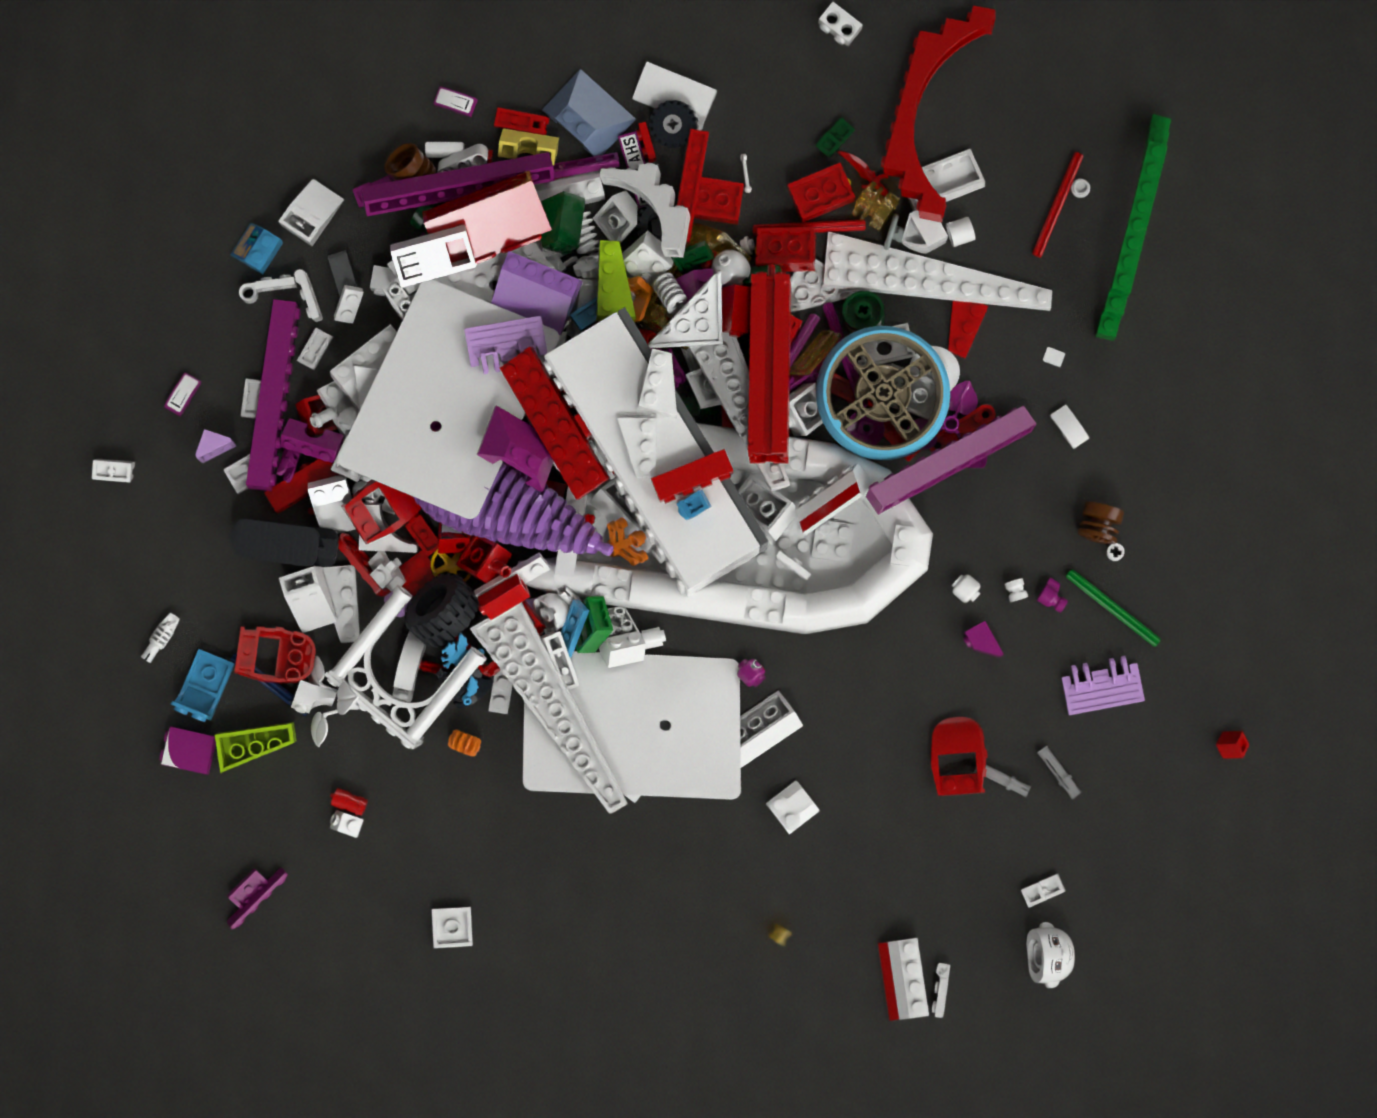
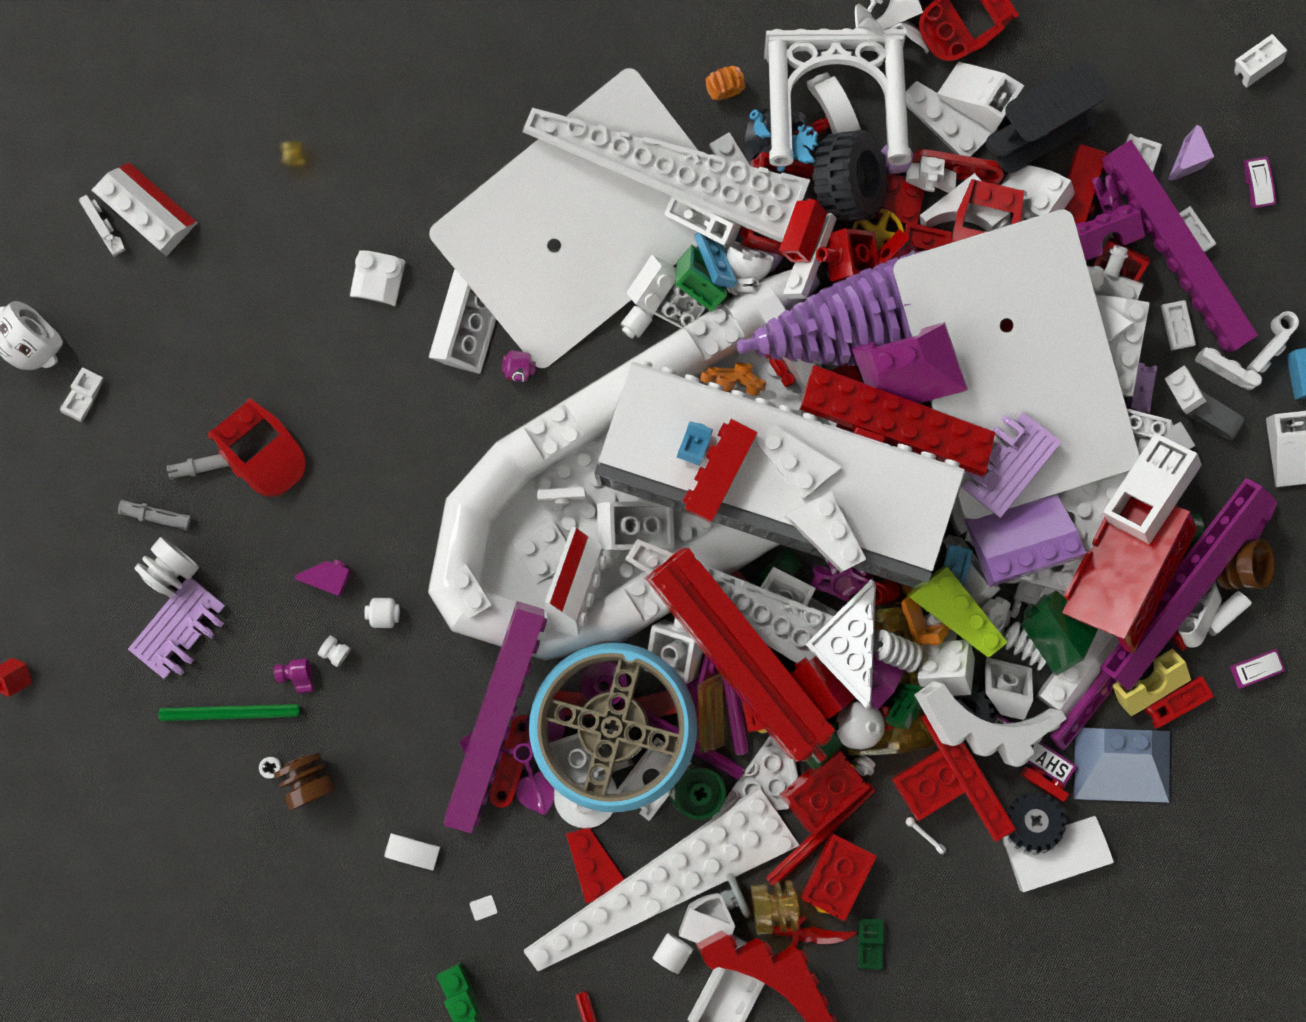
camera: 135 degrees right, 0 degrees up
none -> white wheel [134,537,199,599]
none -> lavender hinge [1126,363,1157,414]

